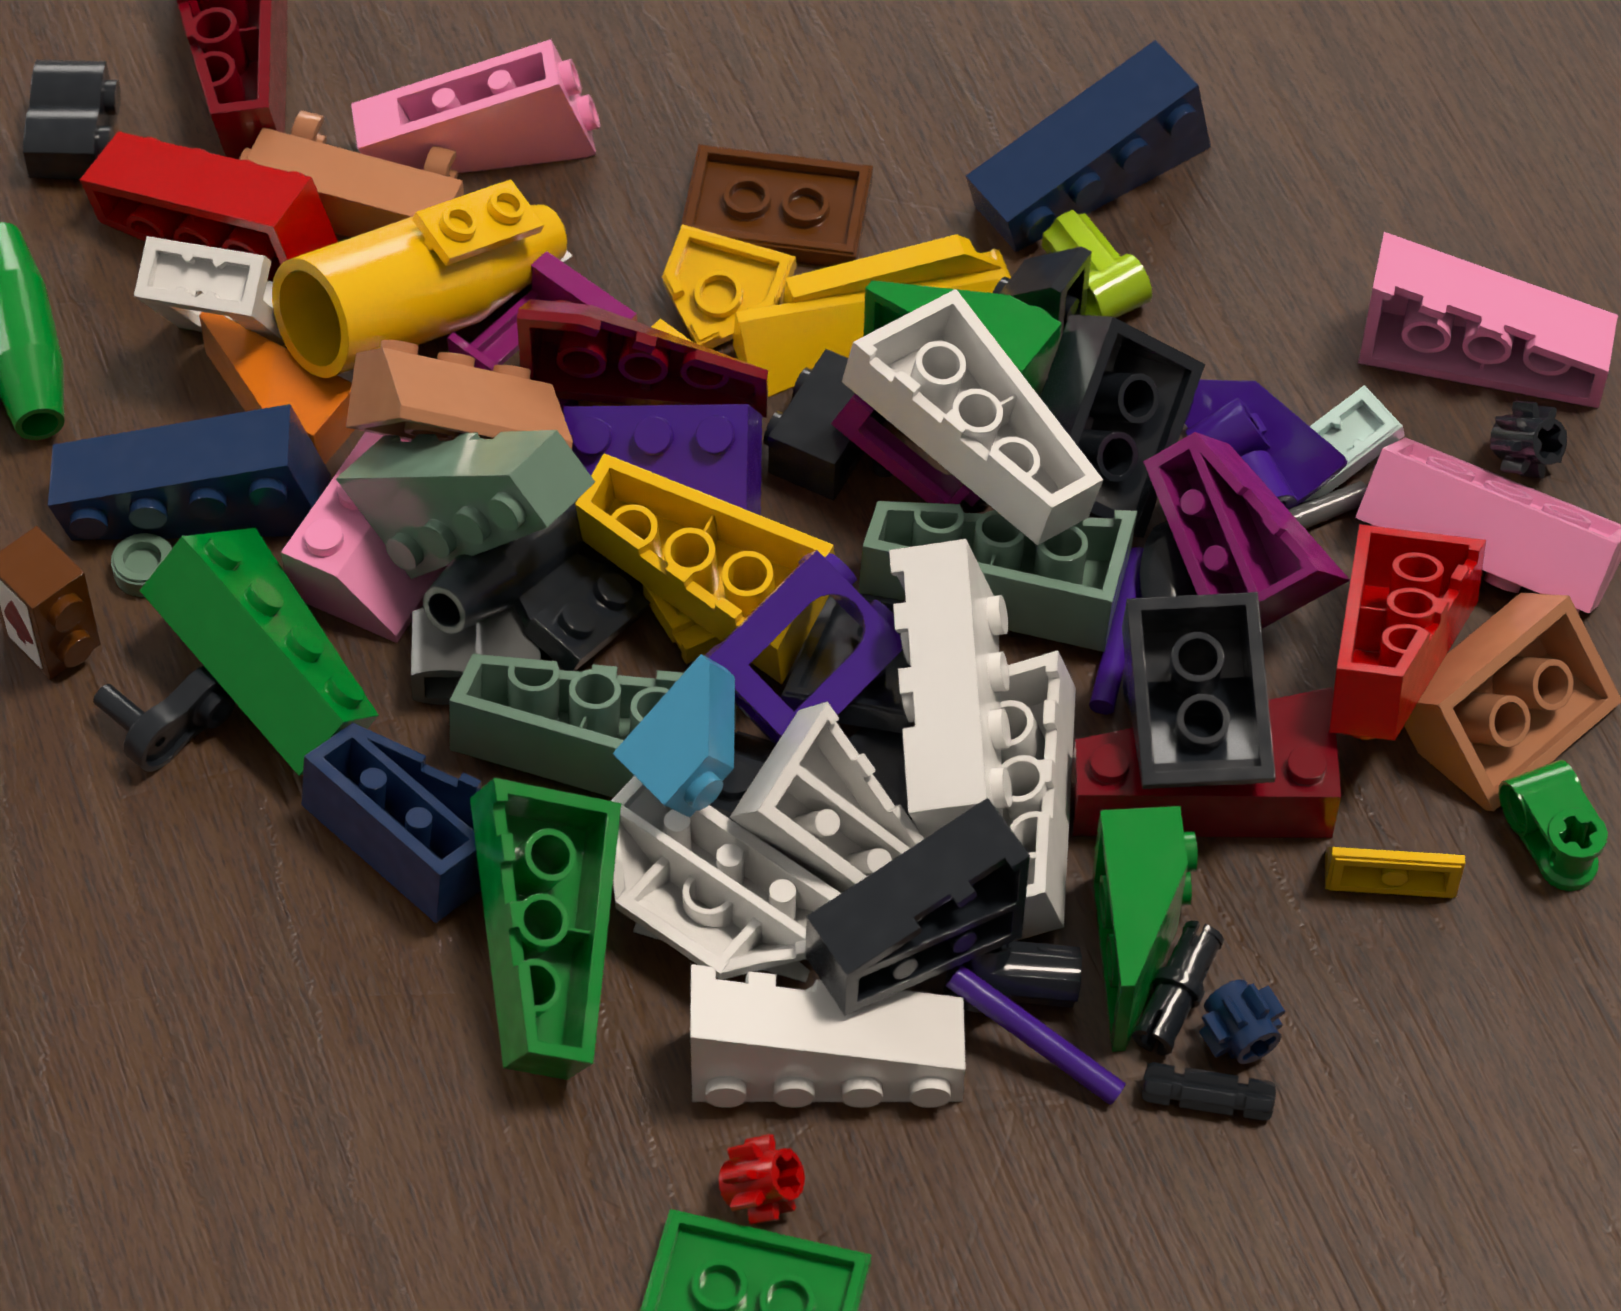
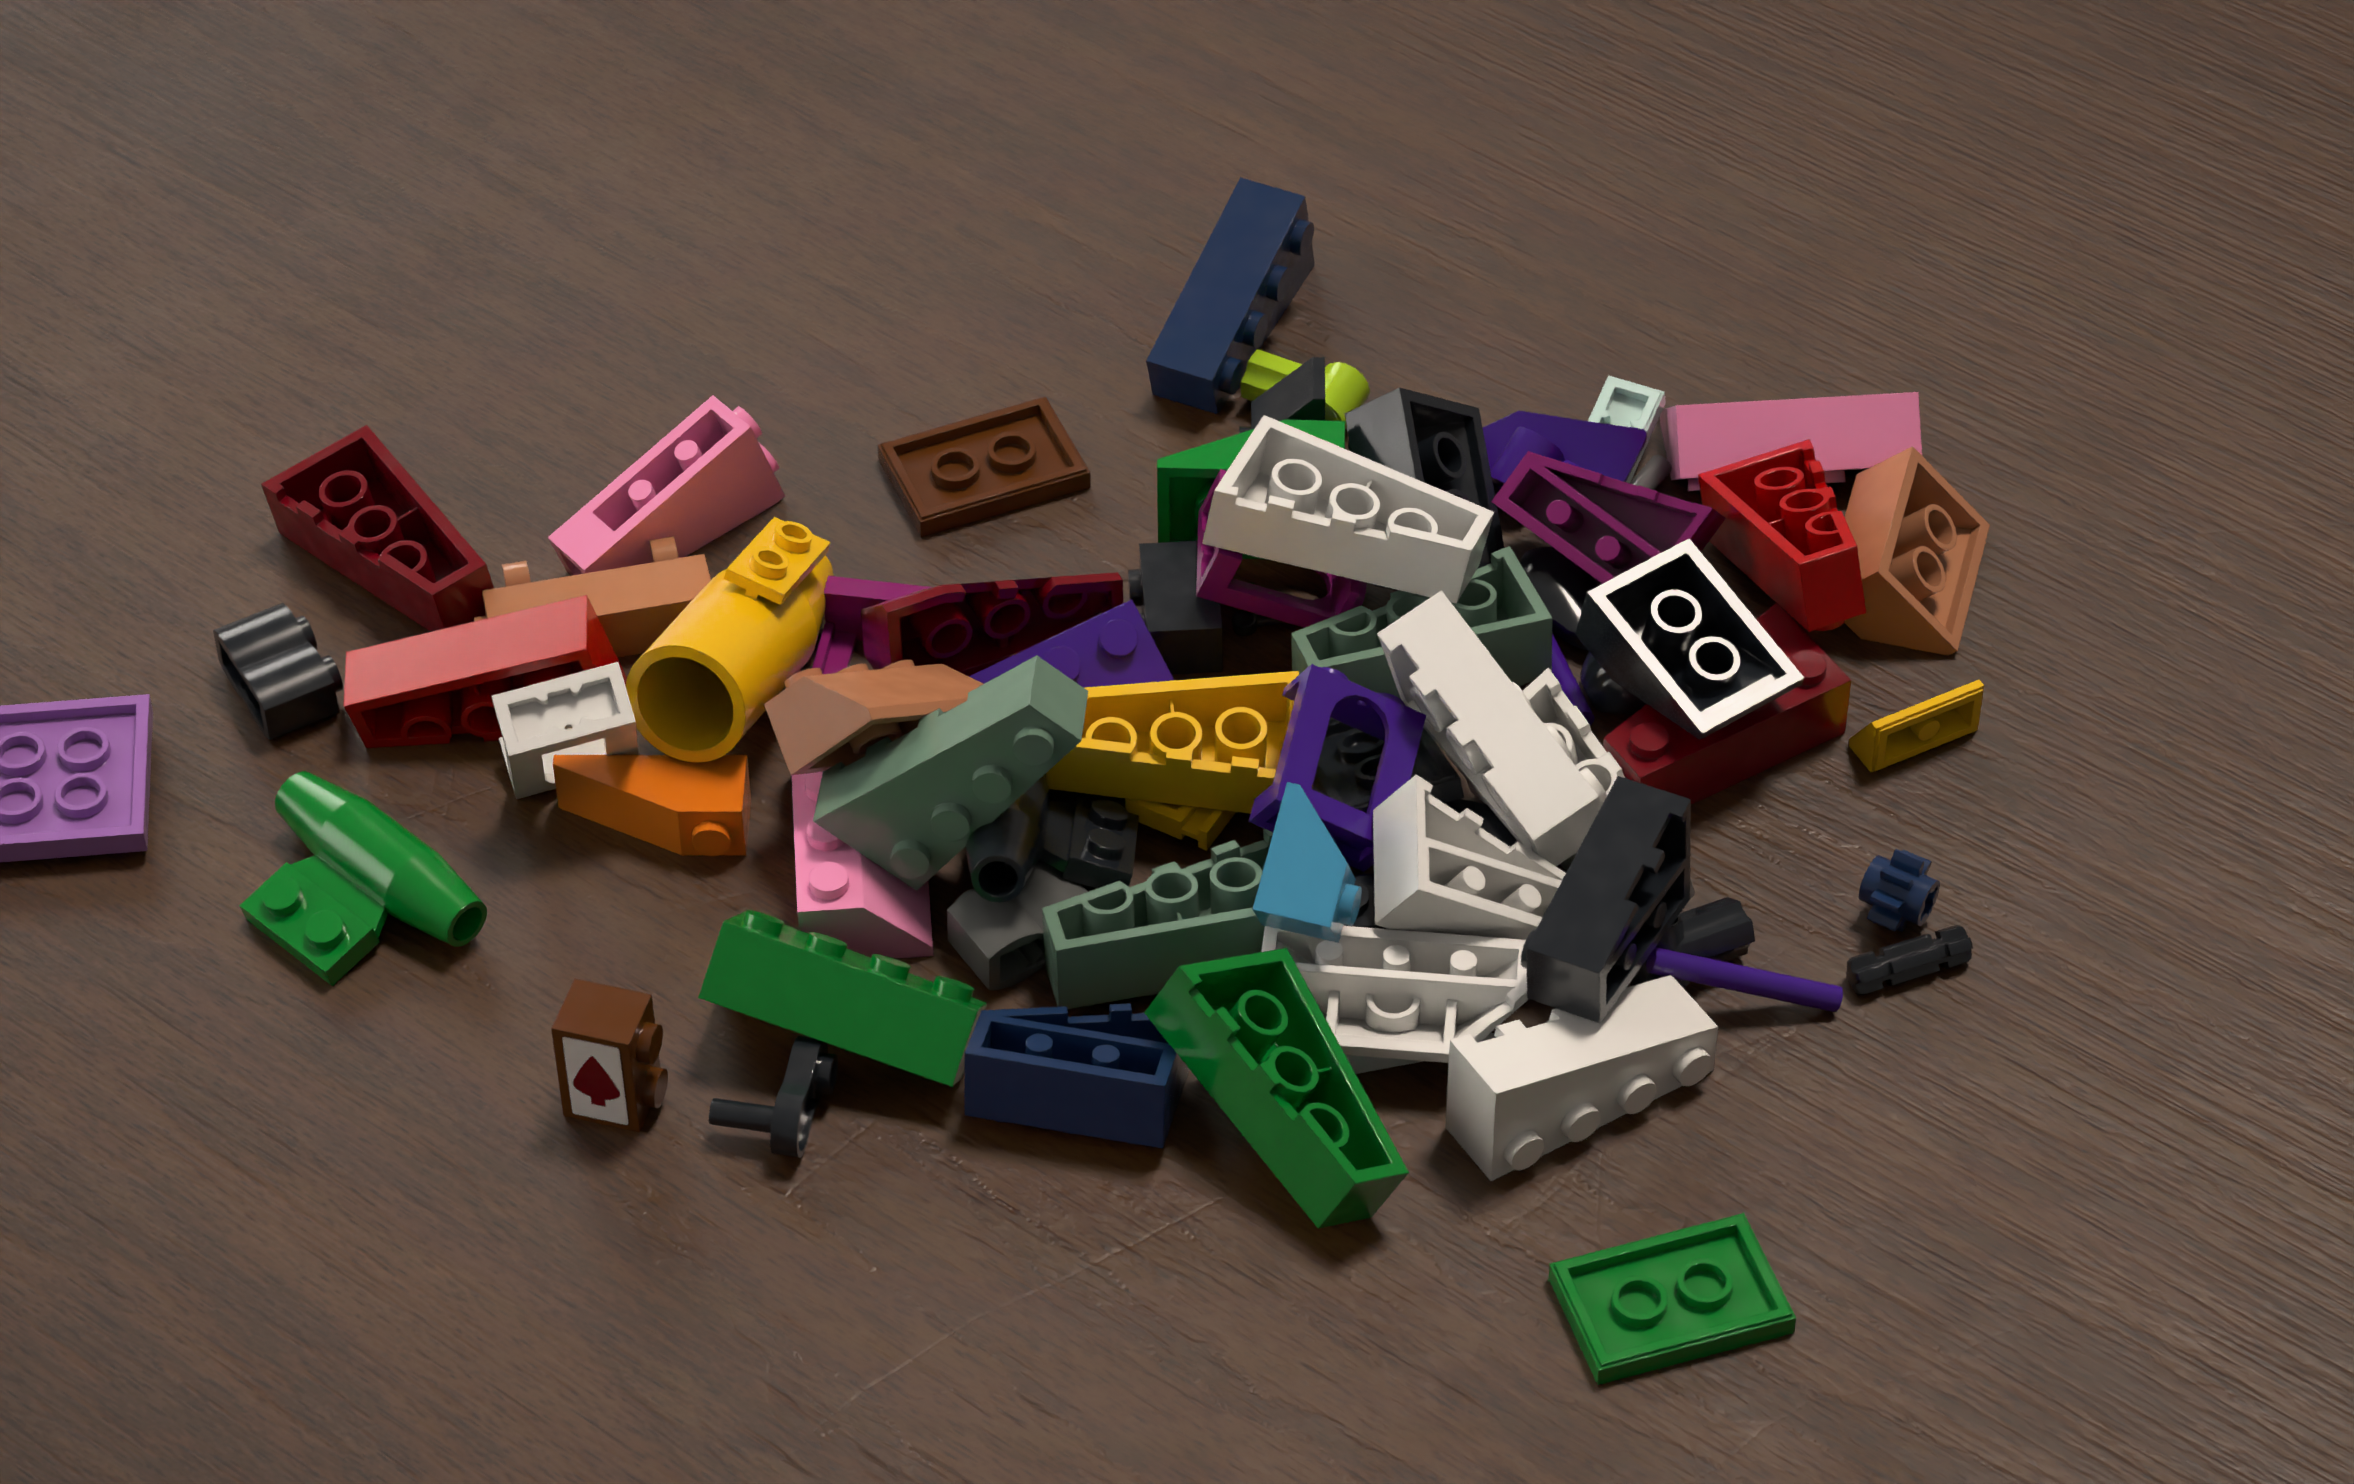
camera: 30 degrees left, 10 degrees down
dark blue wedge [48,404,331,540] -> none
sand green tile [111,533,172,597] -> none
yellow plate [662,225,797,349] -> none
red gear [719,1134,805,1224] -> none
yellow wedge [733,234,1011,398] -> none
green slope [1092,806,1198,1052] -> none
black pin [1132,921,1224,1055] -> none
bright pink wedge [1358,232,1618,408] -> none
black gear [1490,401,1567,478] -> none
green piece [1498,760,1608,891] -> none

